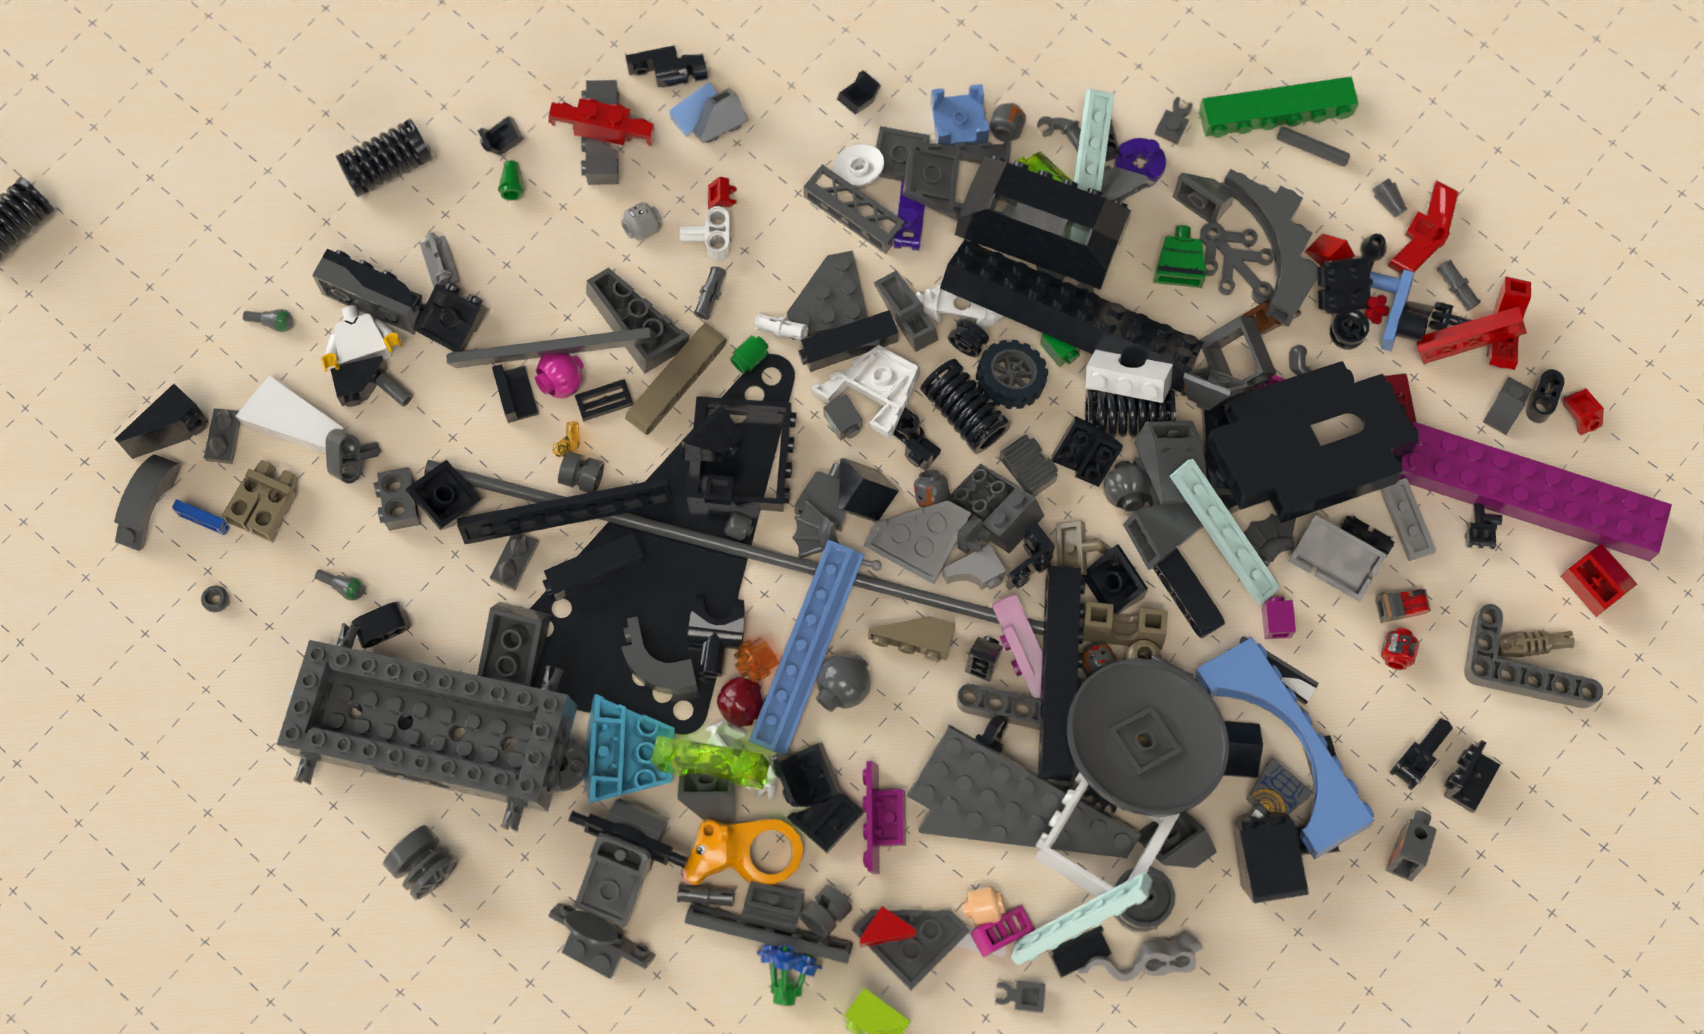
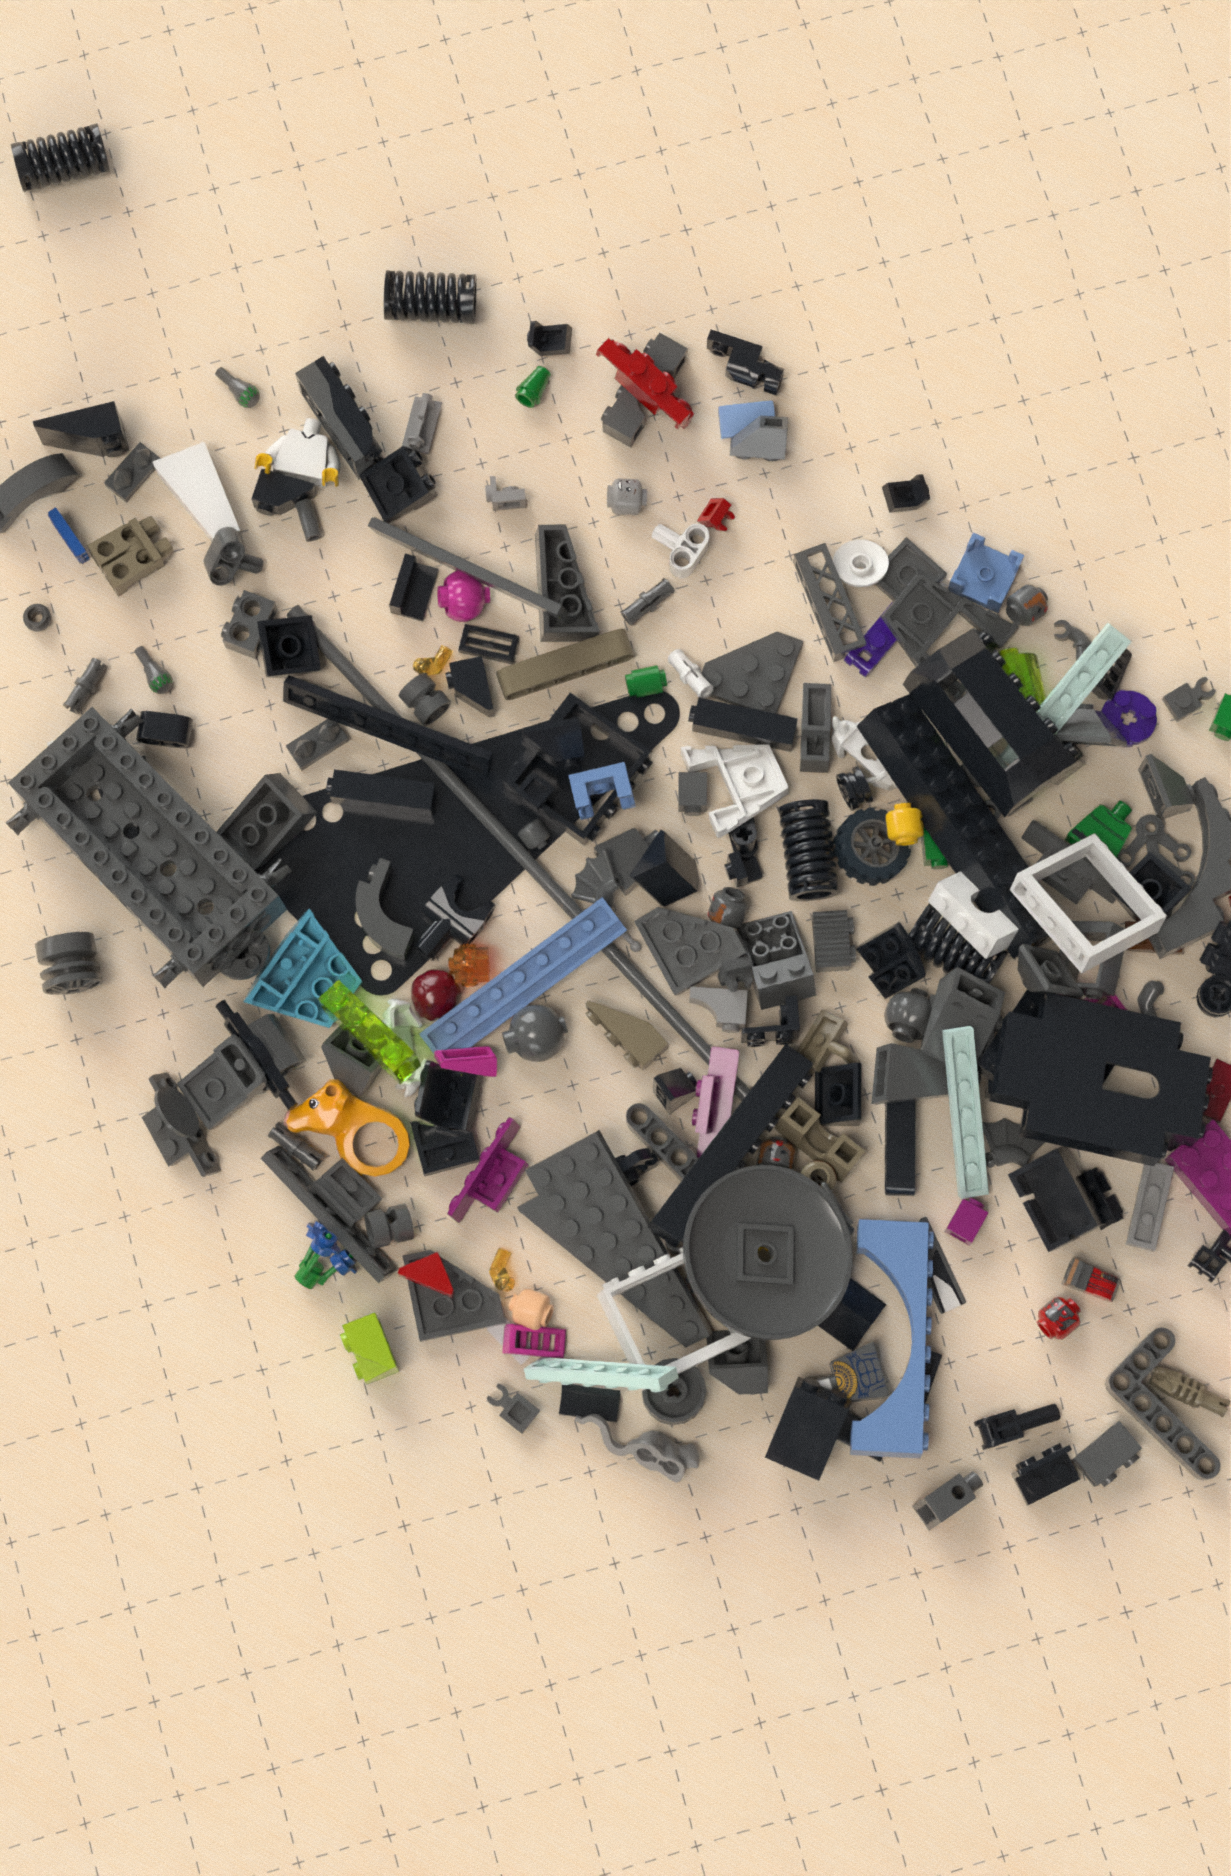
camera: 35 degrees right, 5 degrees up
none -> dark grey pin [63,658,108,714]
none -> dark pink slope [434,1046,497,1077]
none -> black slope [445,656,494,717]
none -> light grey bracket [485,476,526,511]
none -> clear yellow arm [489,1248,515,1292]
none -> medium blue panel [569,762,636,820]
none -> yellow head [886,803,924,846]
none -> white window [1010,833,1167,974]
none -> dark grey bracket [1021,820,1116,905]
none -> dark grey brick [1072,1421,1142,1487]
none -> black slope [1110,852,1192,922]

